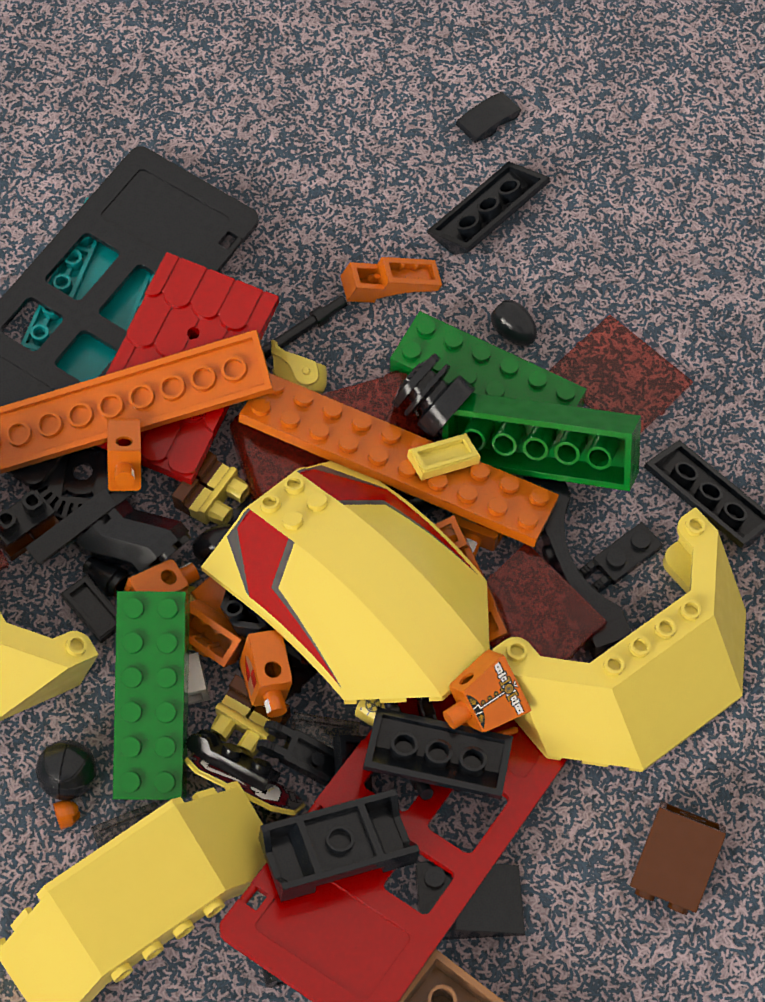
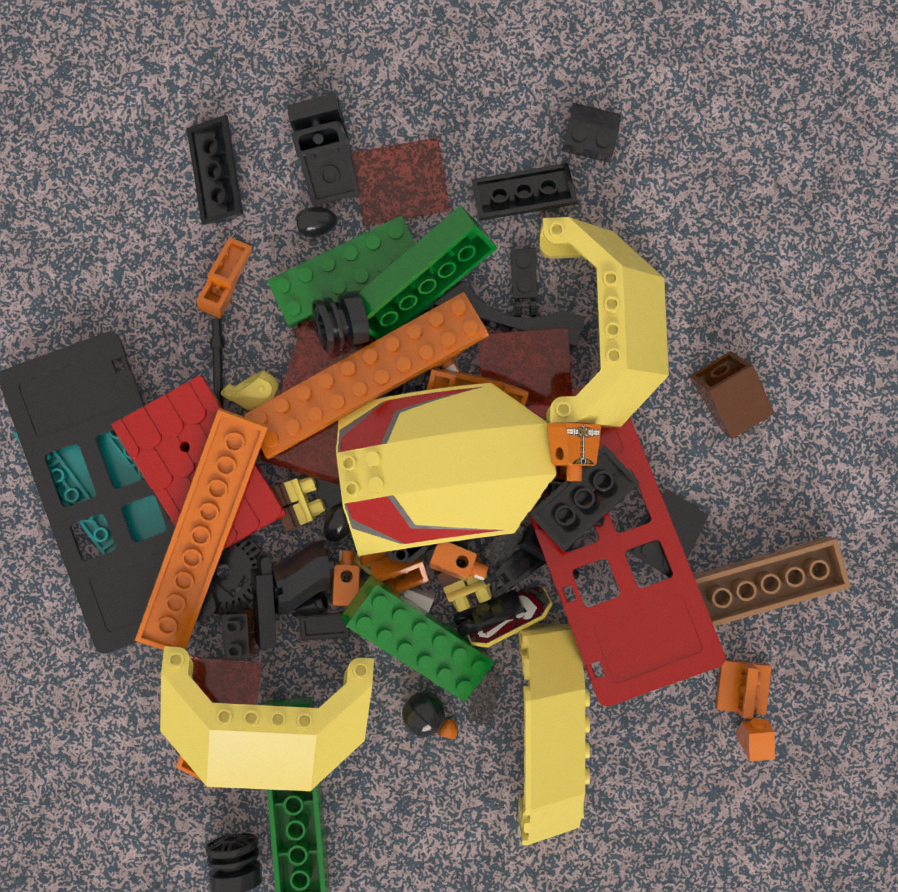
camera: 50 degrees left, 25 degrees up
orange torso [107,419,141,491] -> none
black piece [258,789,420,902] -> none
light yellow tile [407,433,481,481] -> none
black slope [456,92,521,143] -> none
none -> black piece [287,92,361,206]

